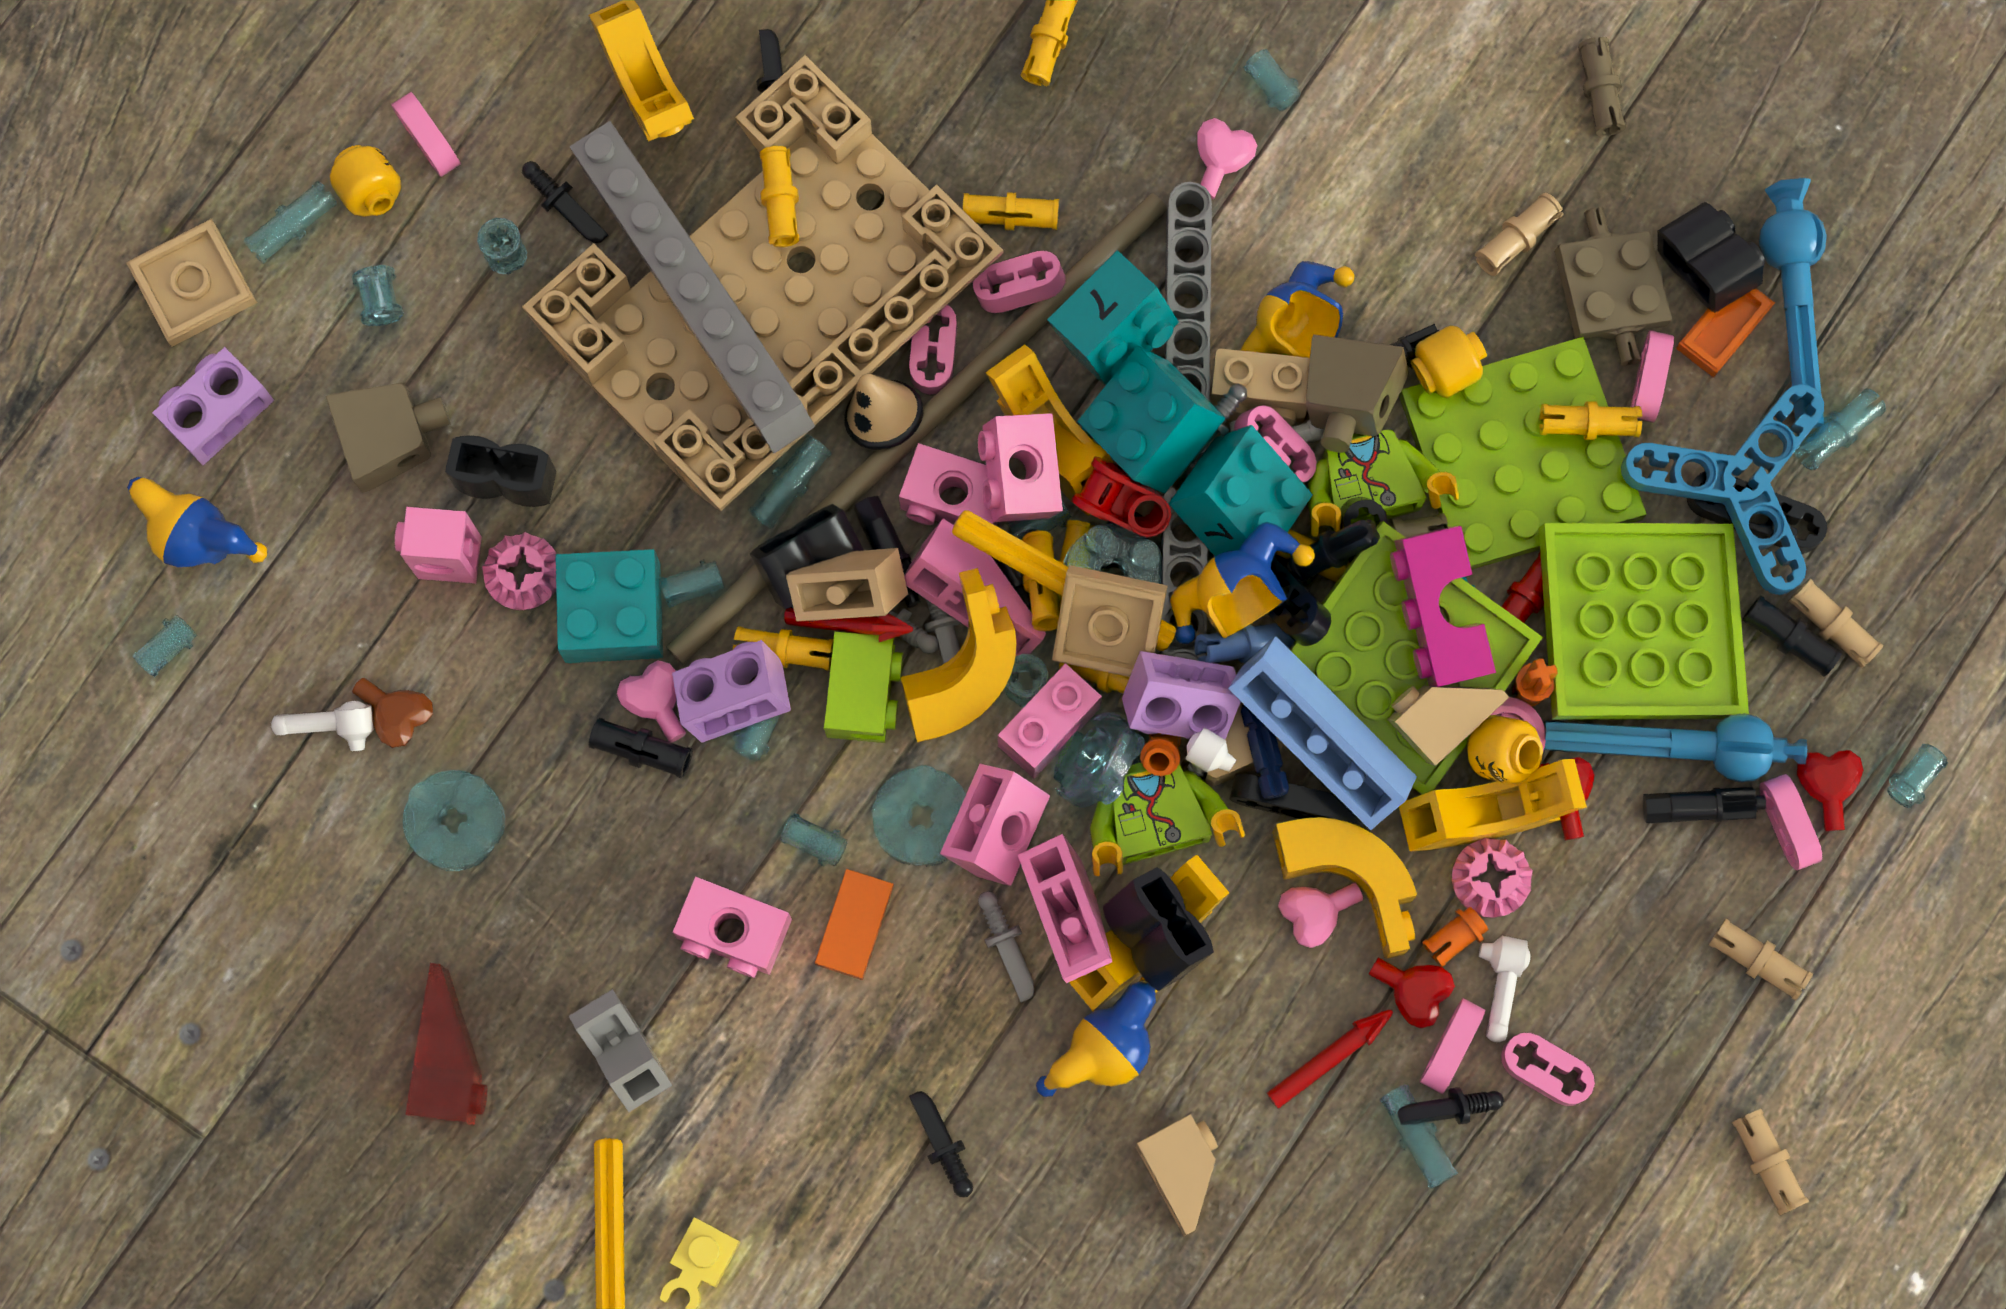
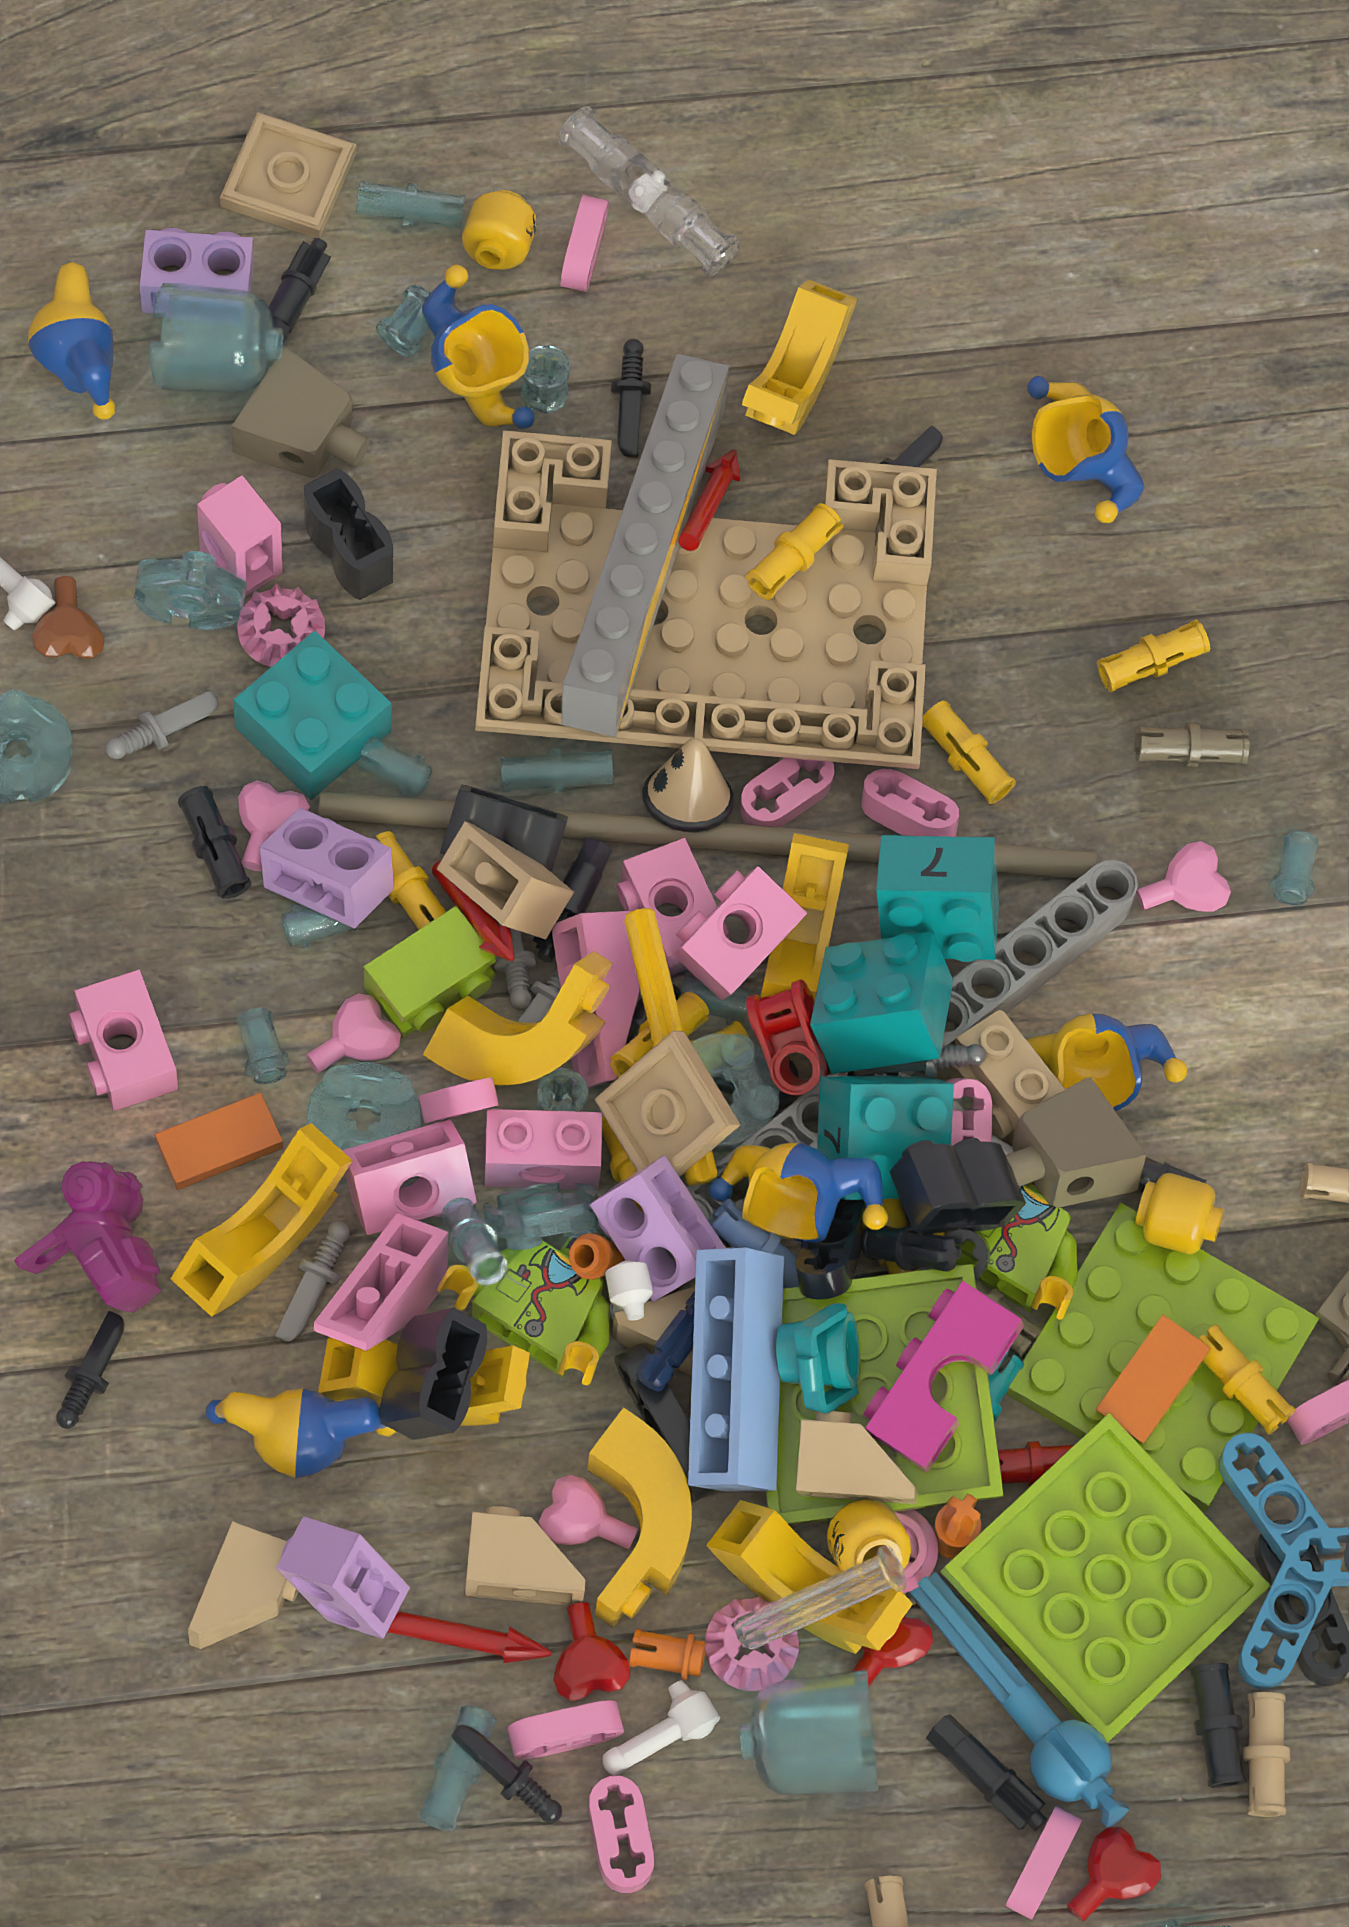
camera: 40 degrees right, 10 degrees down
none -> magenta piece [14,1161,161,1313]
none -> light grey piece [105,691,218,759]
none -> clear light blue plate [134,551,247,630]
none -> clear light blue cylinder [150,283,283,393]
none -> yellow arch [170,1123,353,1317]
none -> black piece [252,238,331,356]
none -> lavender brick [276,1516,410,1639]
none -> bright pink rock [306,993,401,1073]
none -> bright pink beam [418,1077,499,1124]
none -> yellow piece [422,264,534,429]
none -> clear light blue pin [441,1197,507,1285]
none -> tan slope [465,1506,586,1606]
none -> clear piece [558,106,740,276]
none -> red piece [678,449,740,551]
none -> clear axle [734,1545,906,1649]
none -> clear light blue cylinder [739,1670,878,1795]
none -> teal piece [776,1303,860,1414]
none -> black brick [889,1138,1026,1234]
none -> orange tile [1096,1315,1211,1444]
none -> dark tan pin [1134,723,1250,767]

